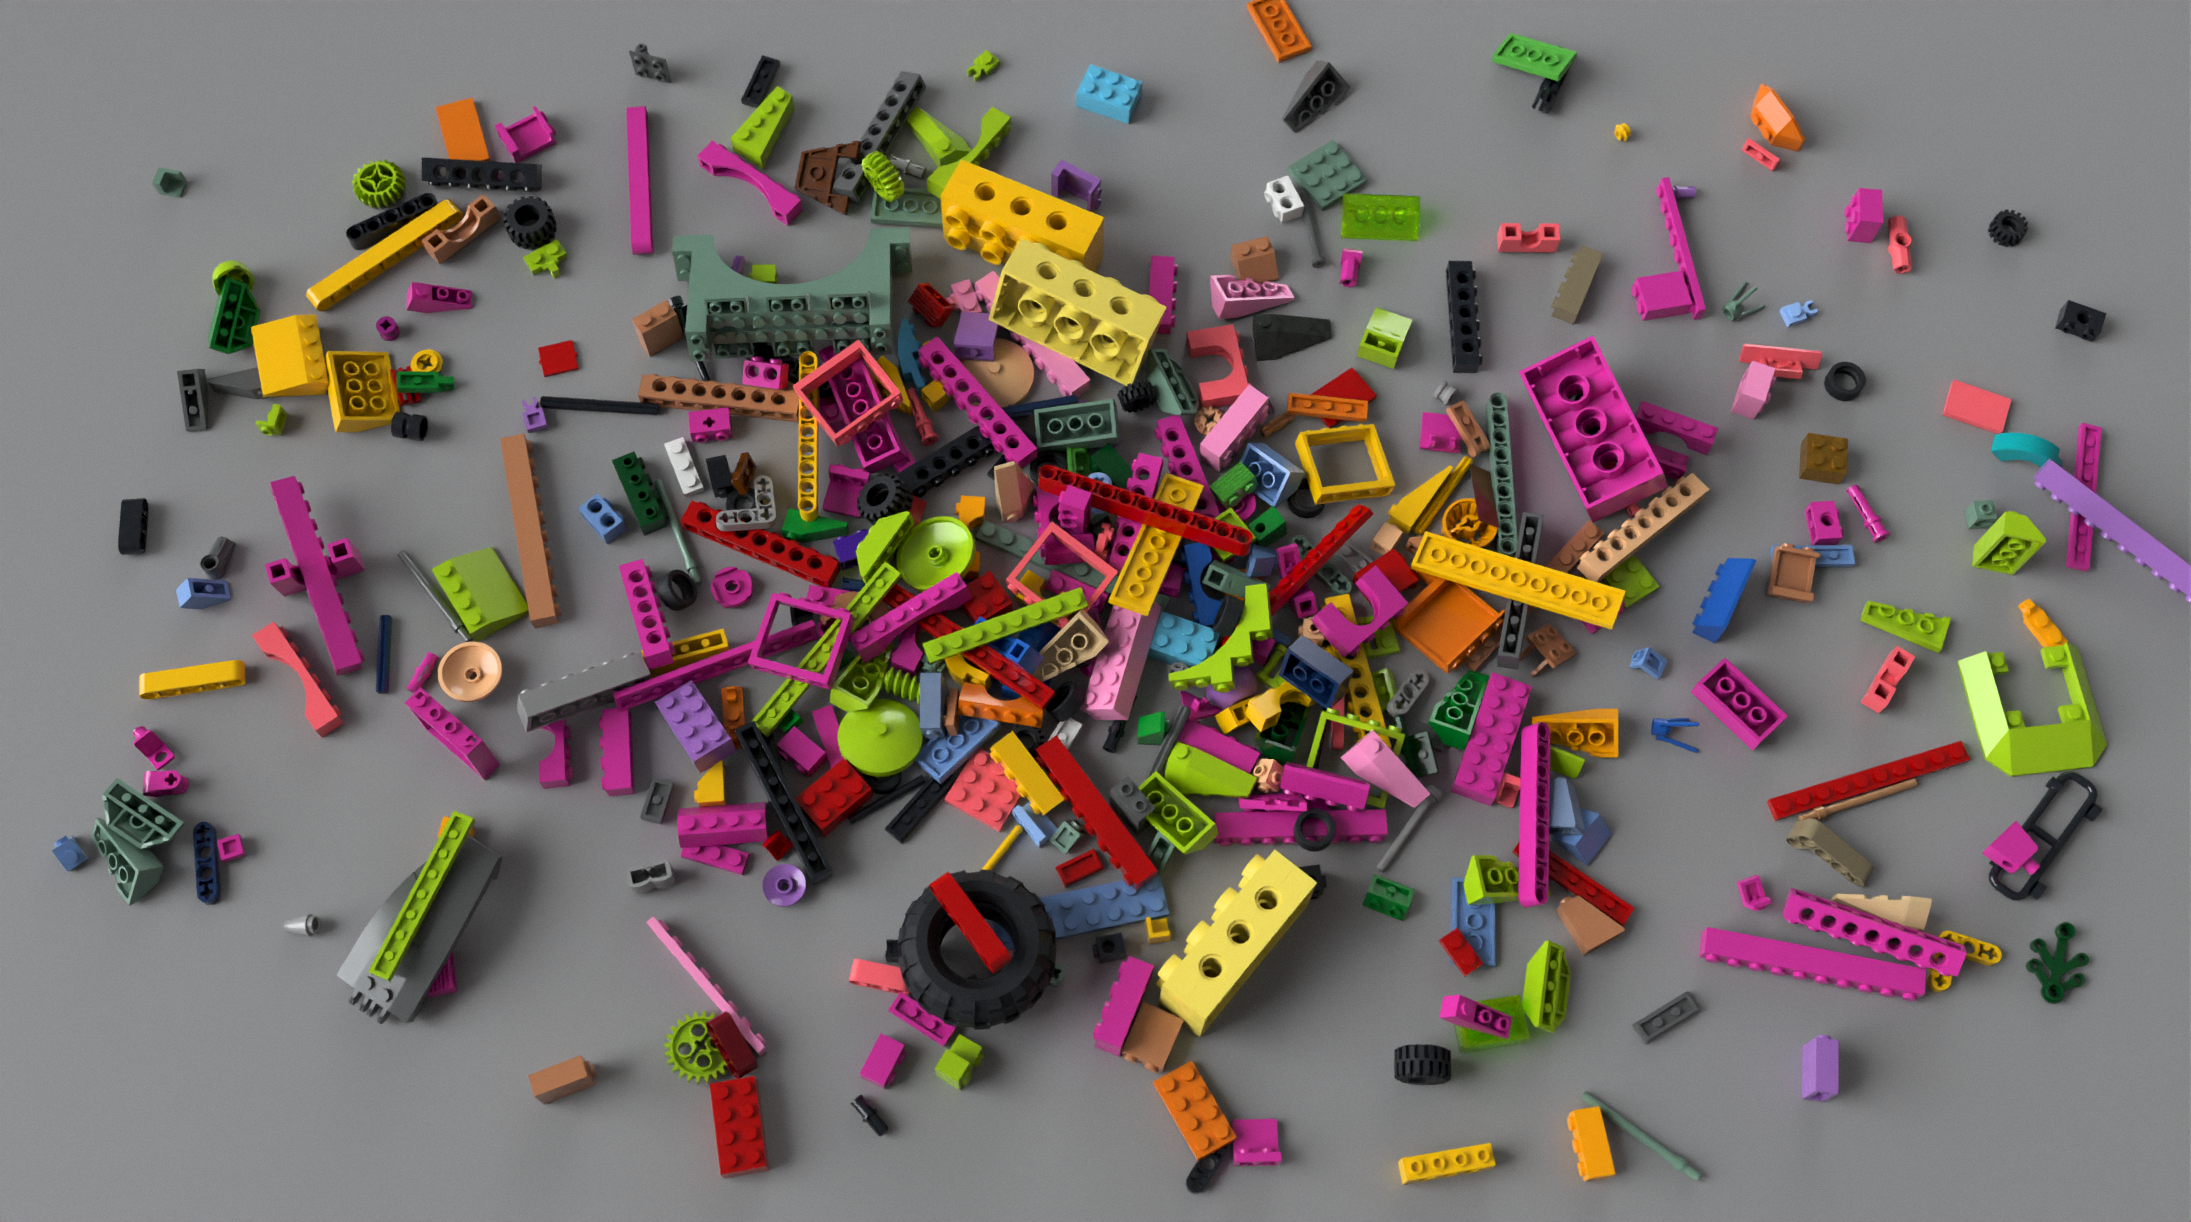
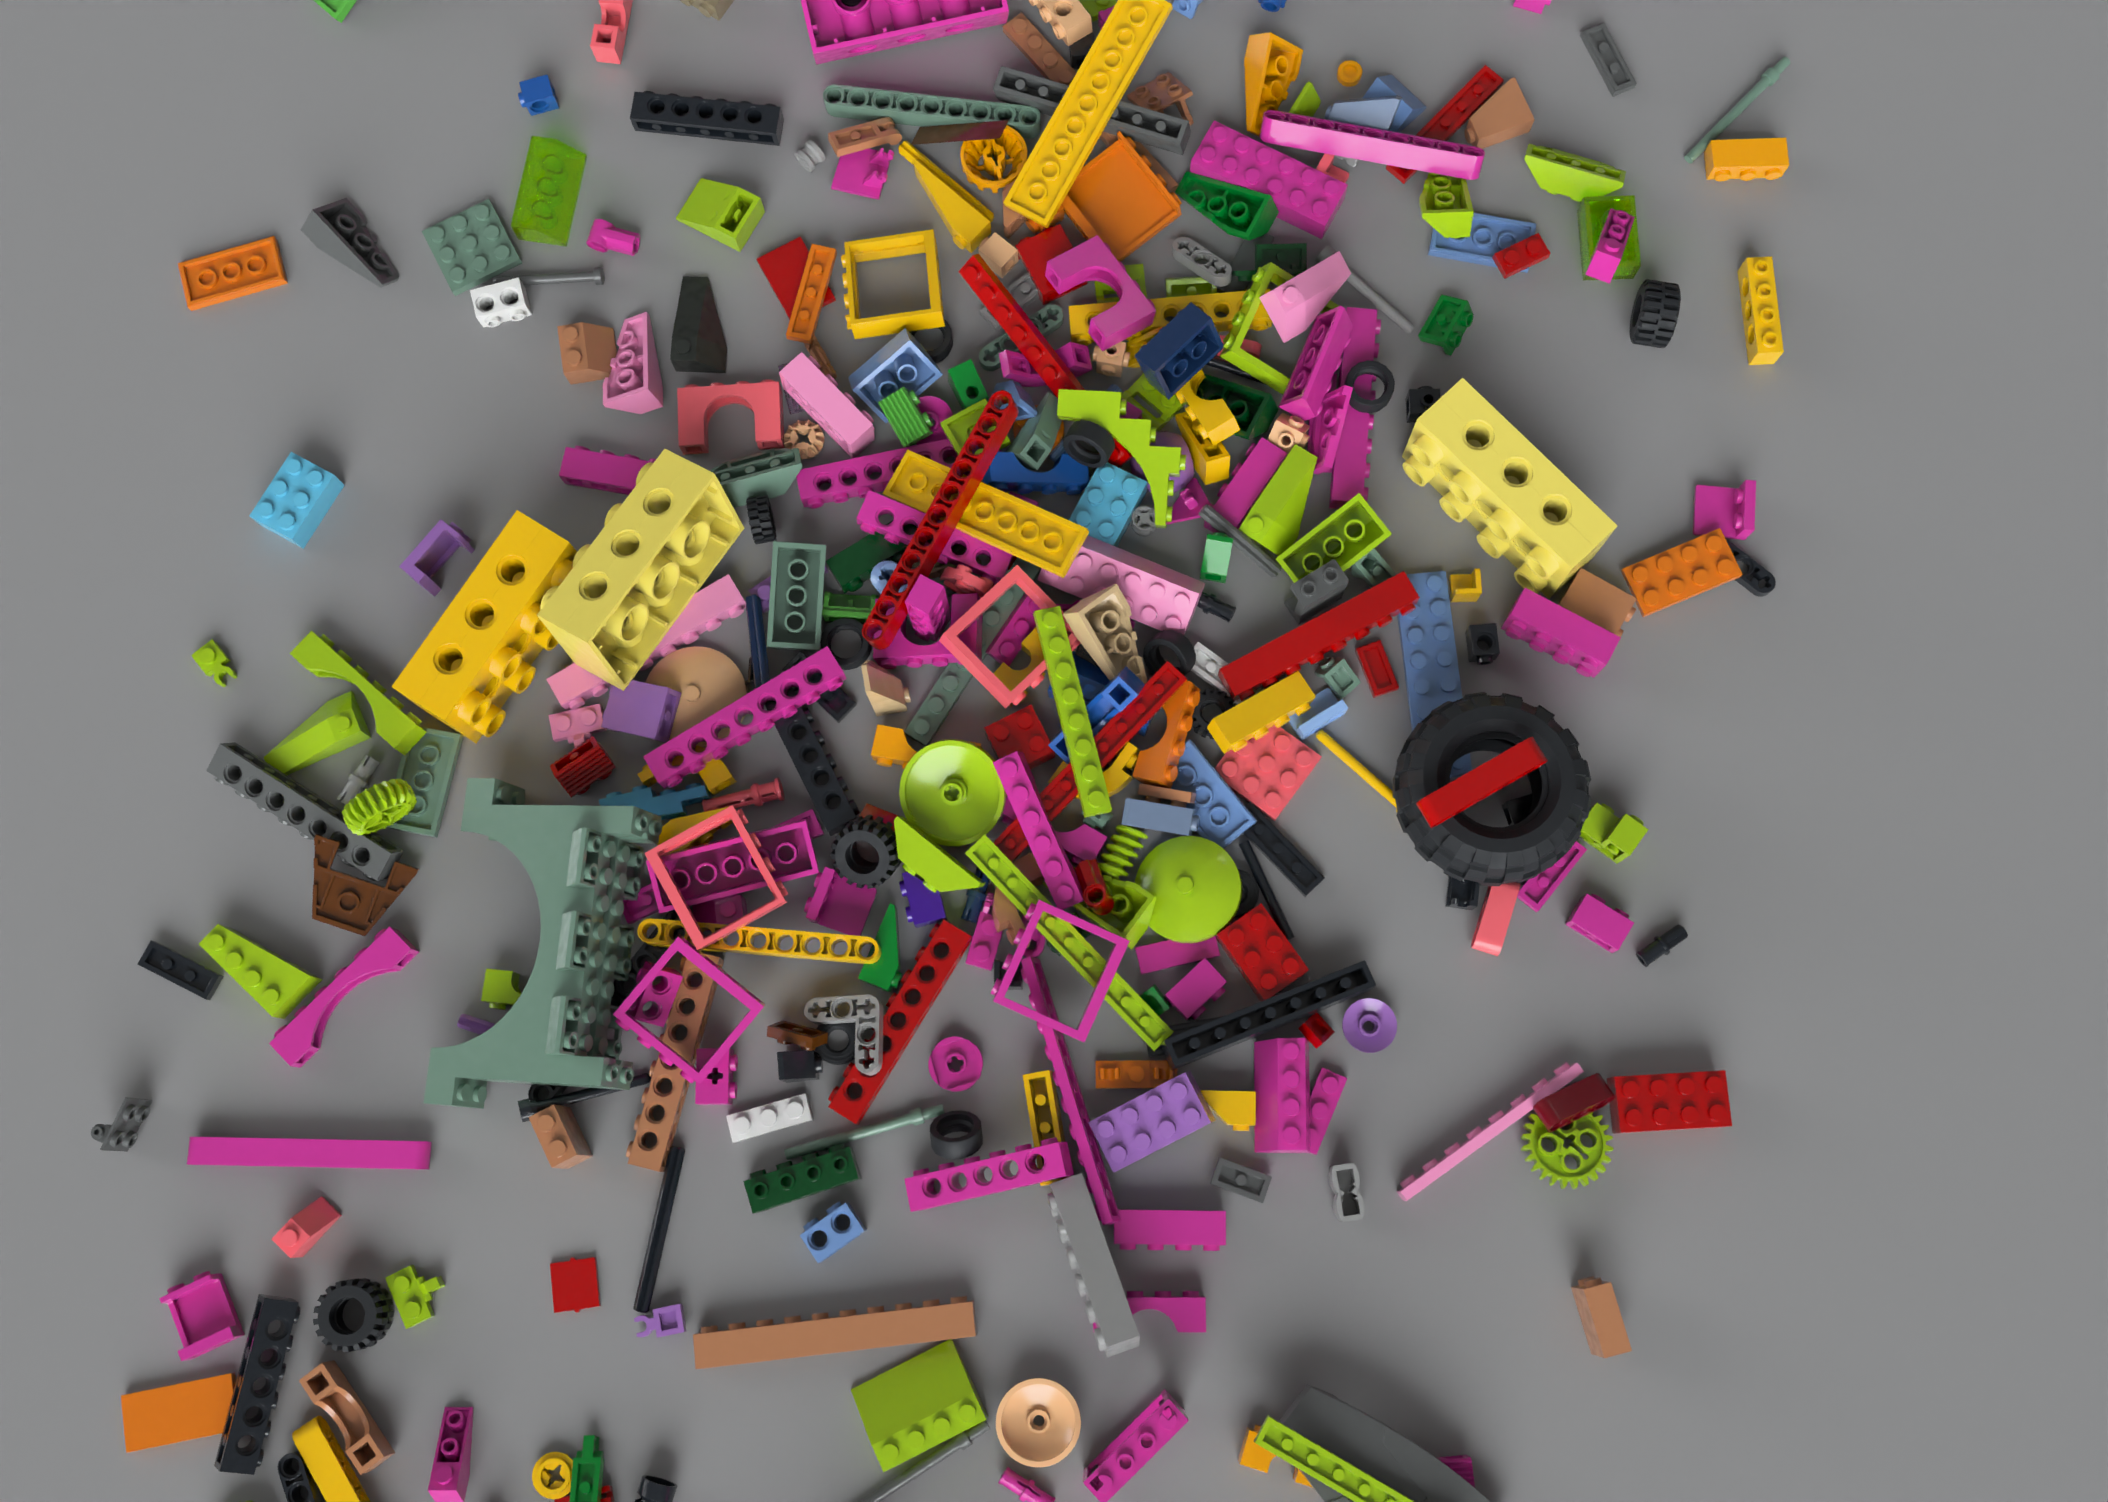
camera: 75 degrees left, 10 degrees up
none -> coral slope [271,1197,342,1258]
none -> blue brick [518,74,559,116]
none -> dark pink window [613,935,765,1084]
none -> red piece [1074,859,1114,915]
none -> light orange tile [1337,60,1362,87]

